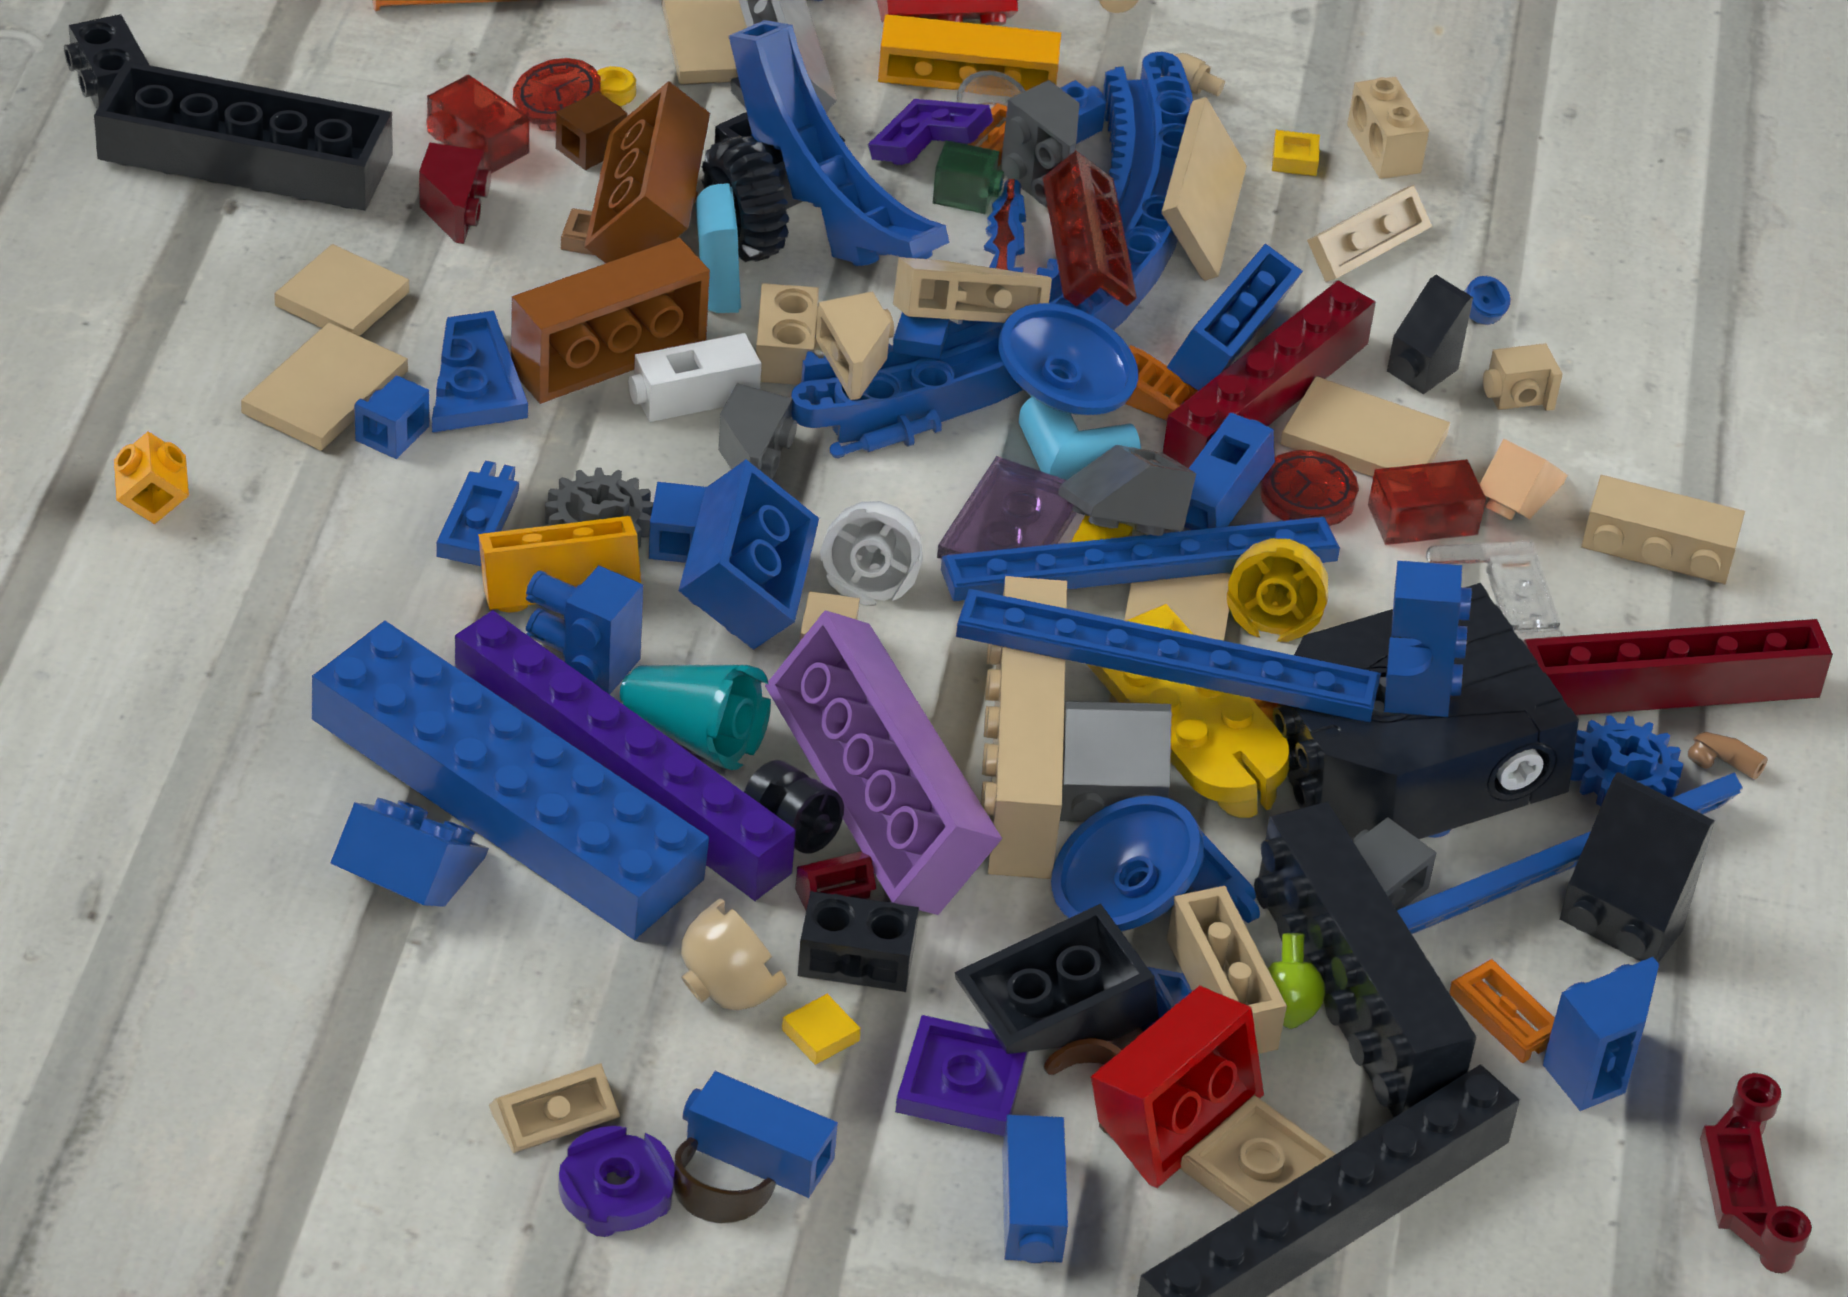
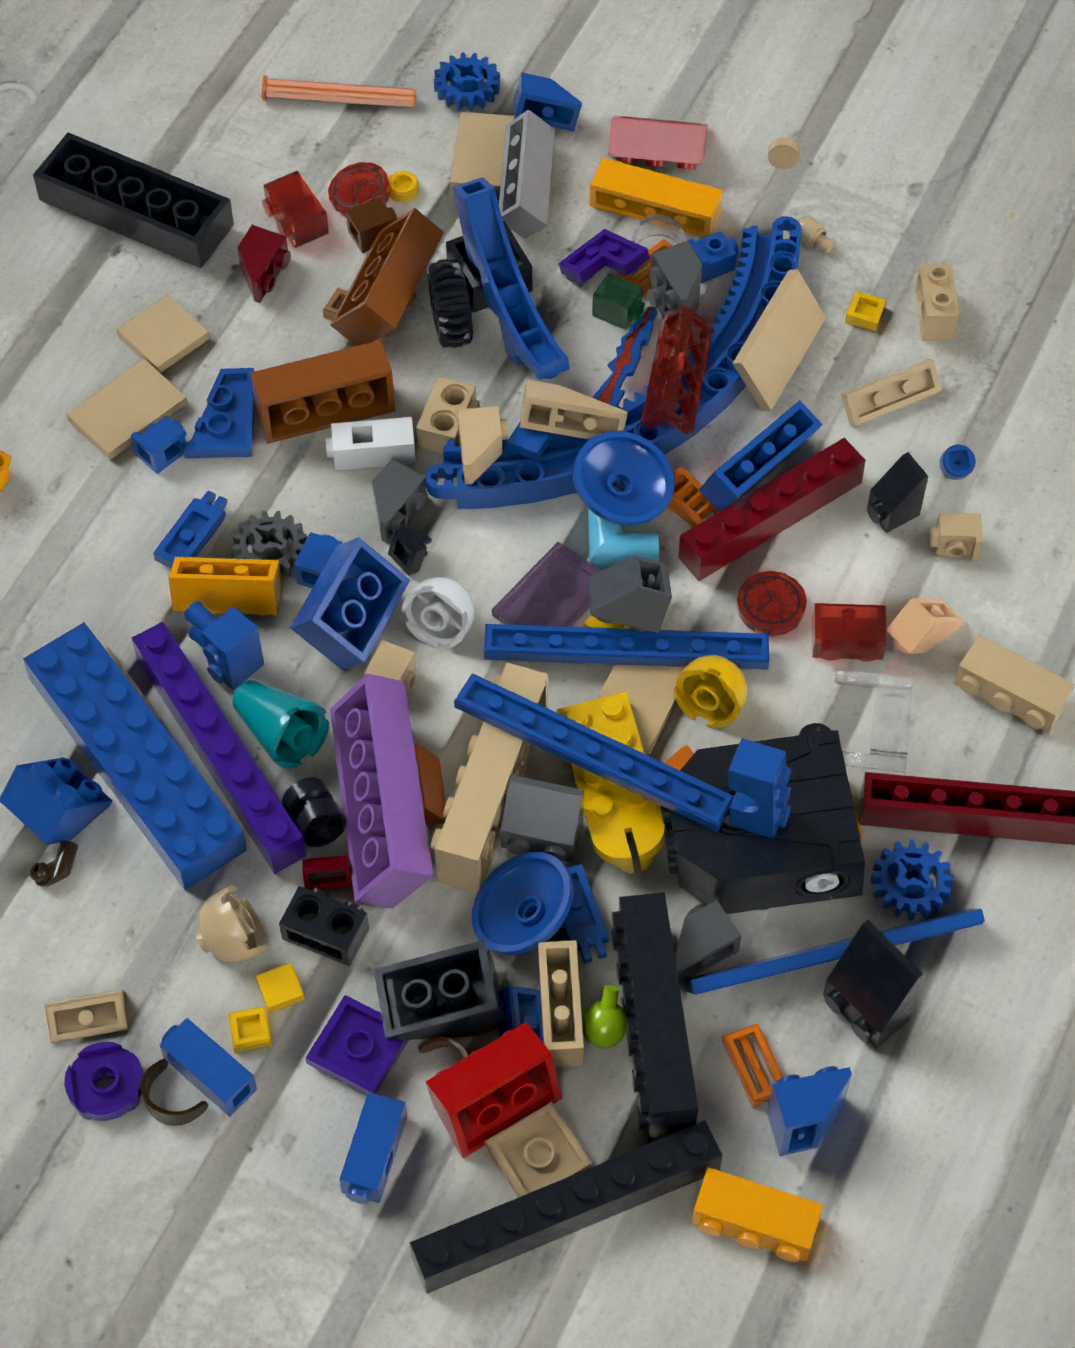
camera: 20 degrees right, 15 degrees up
black brick [64,14,149,109] -> none
medium azure brick [695,184,741,313] -> none
blue piece [830,409,942,458] -> none
blue brick [1184,412,1275,530] -> none
tan tile [1280,376,1450,491] -> none
medium nougat arm [1688,732,1768,780] -> none
dark red plate [1700,1073,1812,1273] -> none
none -> dark brown arm [30,840,78,887]
none -> yellow tile [228,1006,273,1053]
none -> black tile [388,525,432,576]
none -> light orange brick [691,1167,824,1262]

